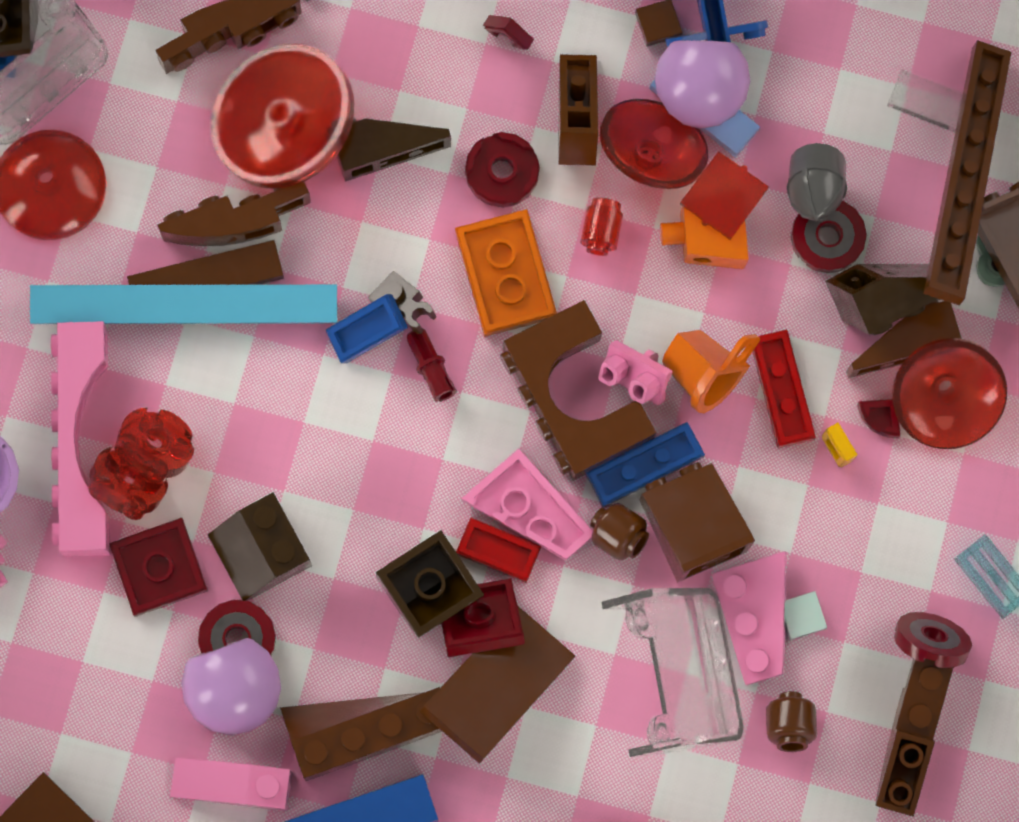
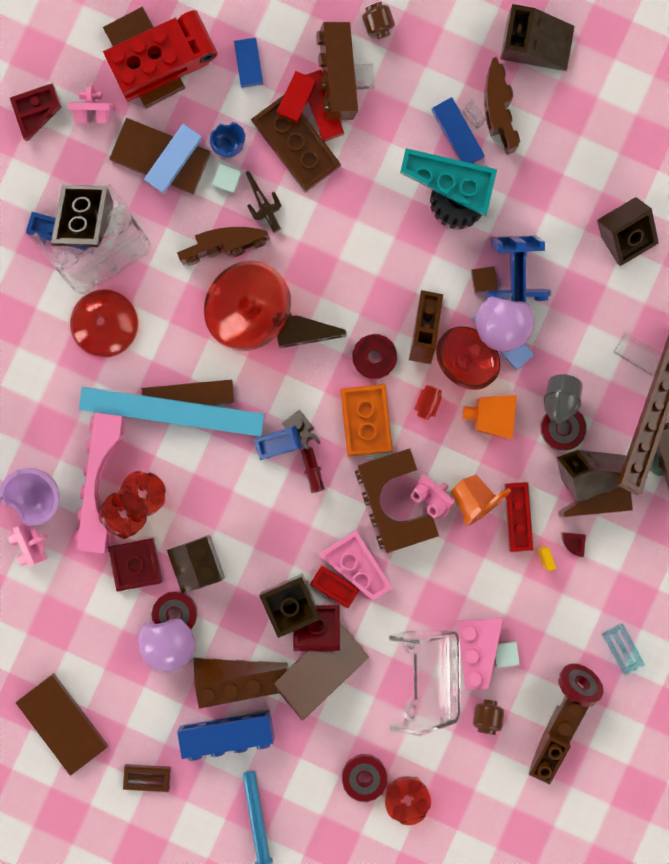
camera: 20 degrees right, 10 degrees up
reddish brown slope [157,179,311,247] -> none
bright pink slope [170,758,293,811] -> none
dark red tile [483,15,534,50] -> none
blue tile [586,422,705,508] -> none
reddish brown head [590,503,649,560] -> none
reddish brown slope [639,462,755,583] -> none
clear red piece [680,151,769,240] -> none
clear red dish [892,338,1007,449] -> none

